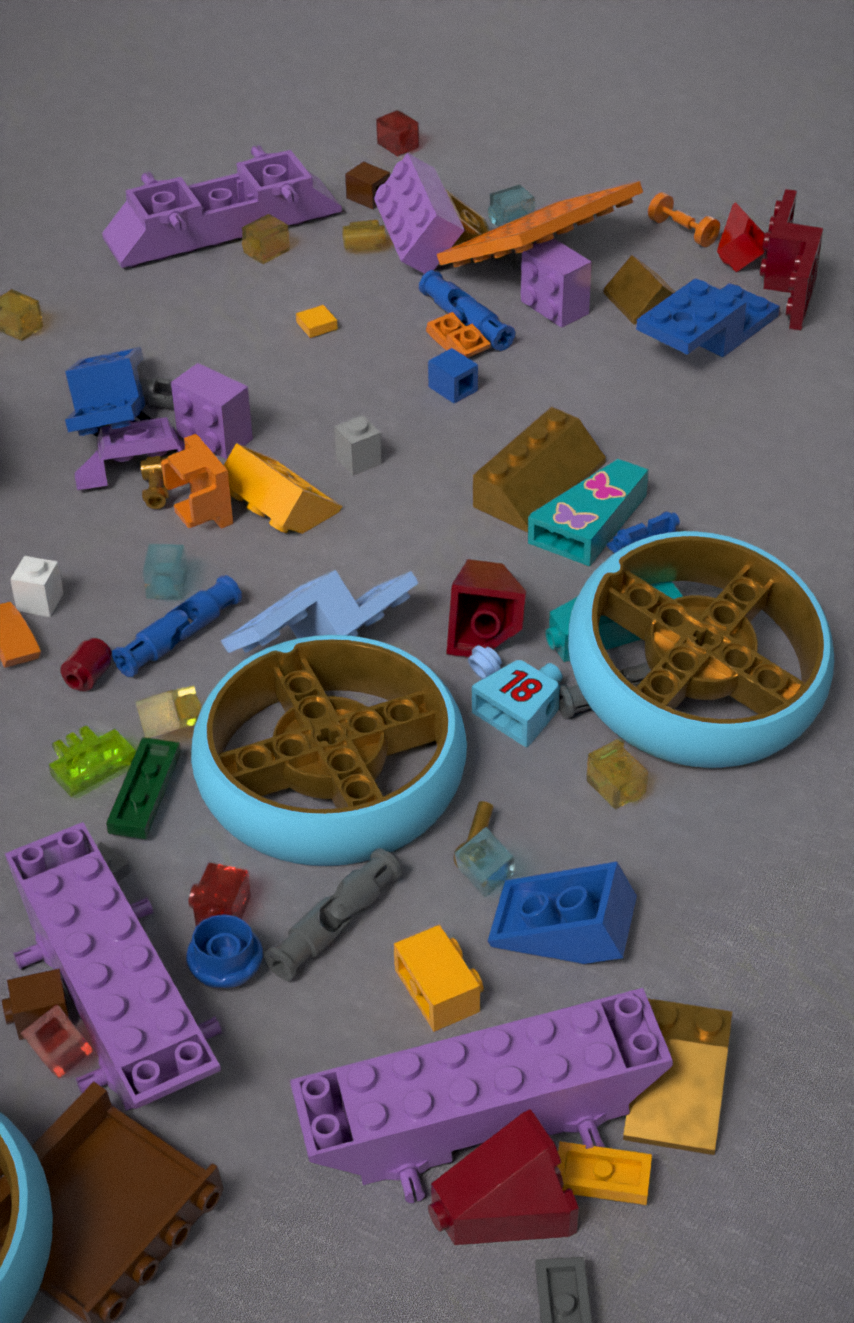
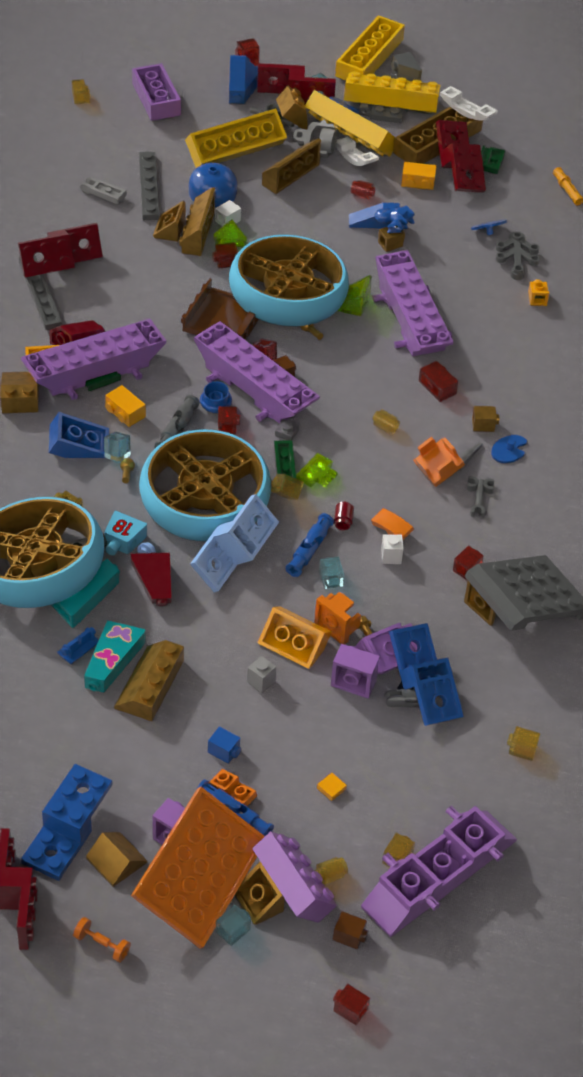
camera: 160 degrees right, 5 degrees up
red slope [716,202,765,272] -> none

